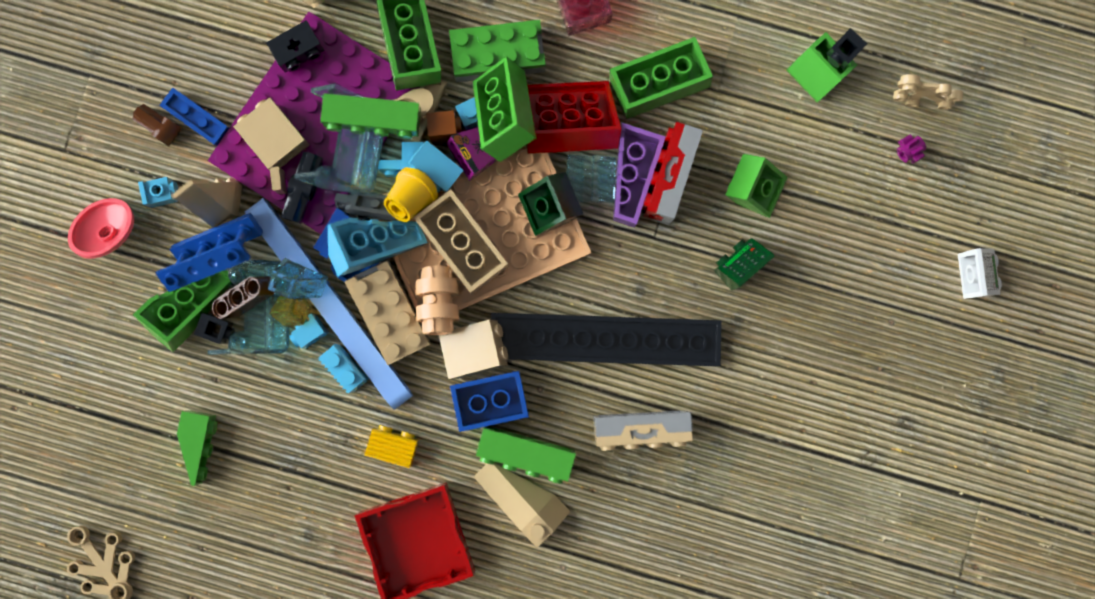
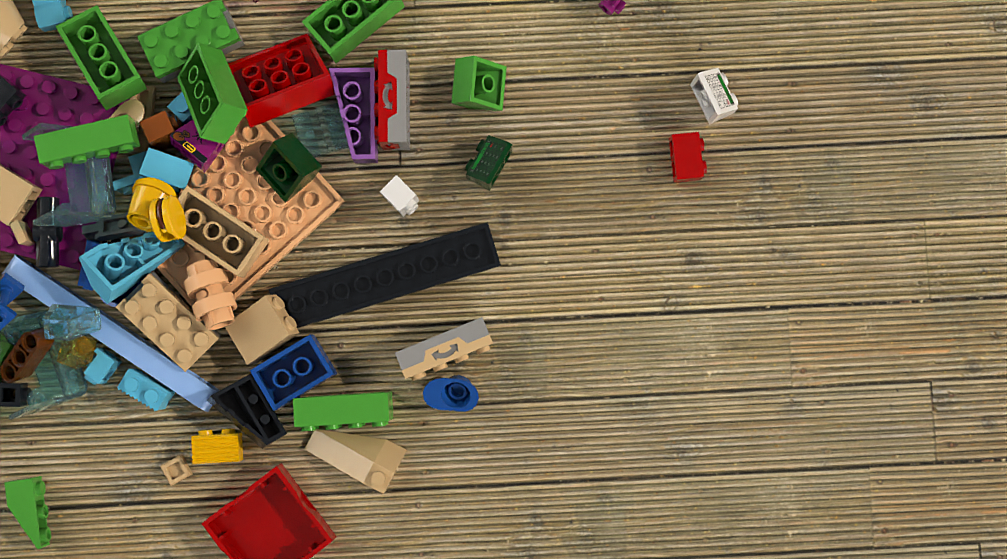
camera: 20 degrees left, 0 degrees up
none -> yellow head [149,196,186,242]
none -> tan tile [160,454,193,486]
none -> black wedge [207,374,287,449]
none -> white brick [380,175,419,217]
none -> blue piece [423,375,479,412]
none -> red brick [669,132,707,183]

